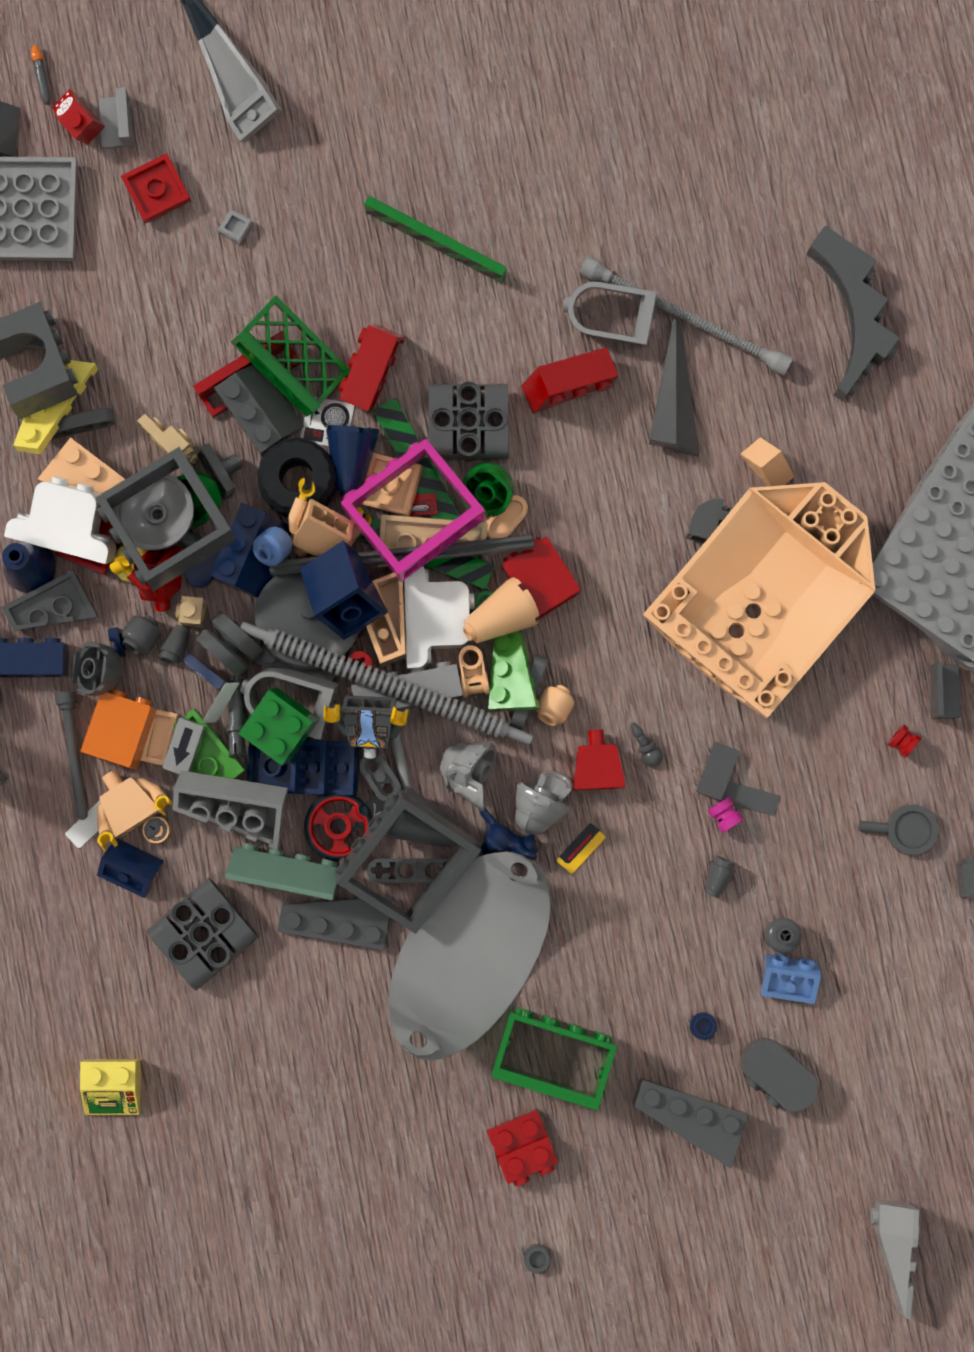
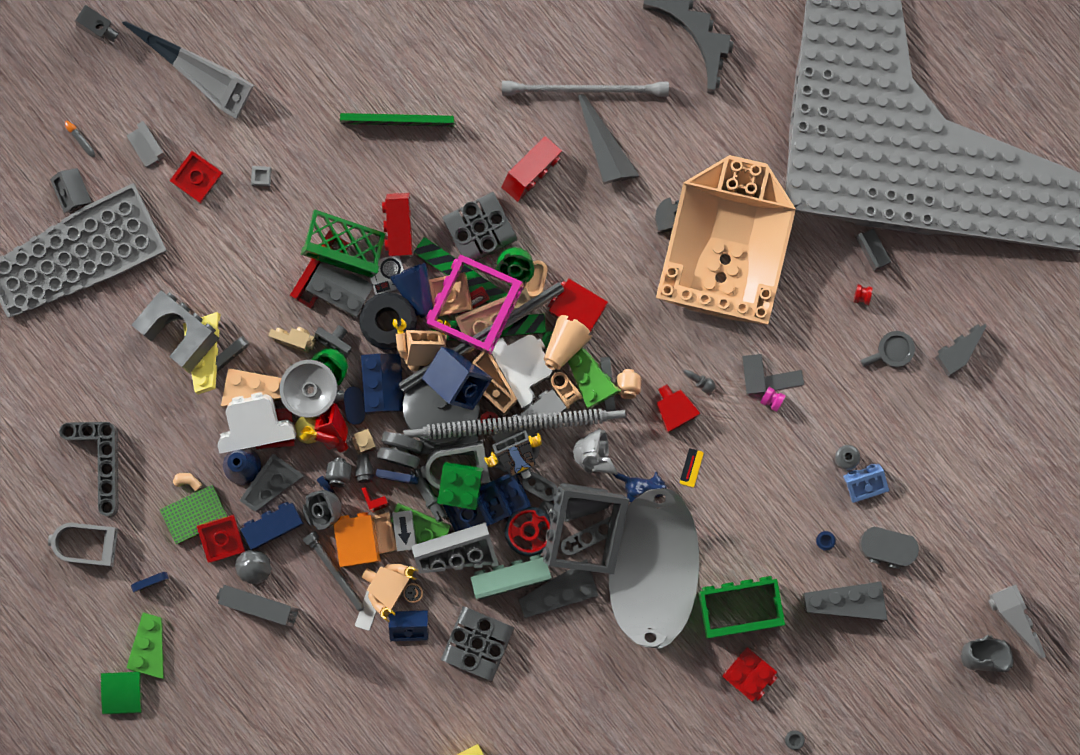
camera: 20 degrees left, 0 degrees up
red slope [52,89,105,145] -> none
dark grey window [96,447,237,591] -> none
white sticker [202,683,239,723] -> none
medium blue head [253,527,293,566] -> none
light grey bar [391,733,413,789] -> none
light grey head [515,771,573,835] -> none
light grey window [563,282,657,346] -> none
dark grey cone [704,856,736,898] -> none
light nougat slope [740,437,795,486] -> none
none -> red panel [361,487,390,512]
none -> dark grey piece [961,635,1014,672]

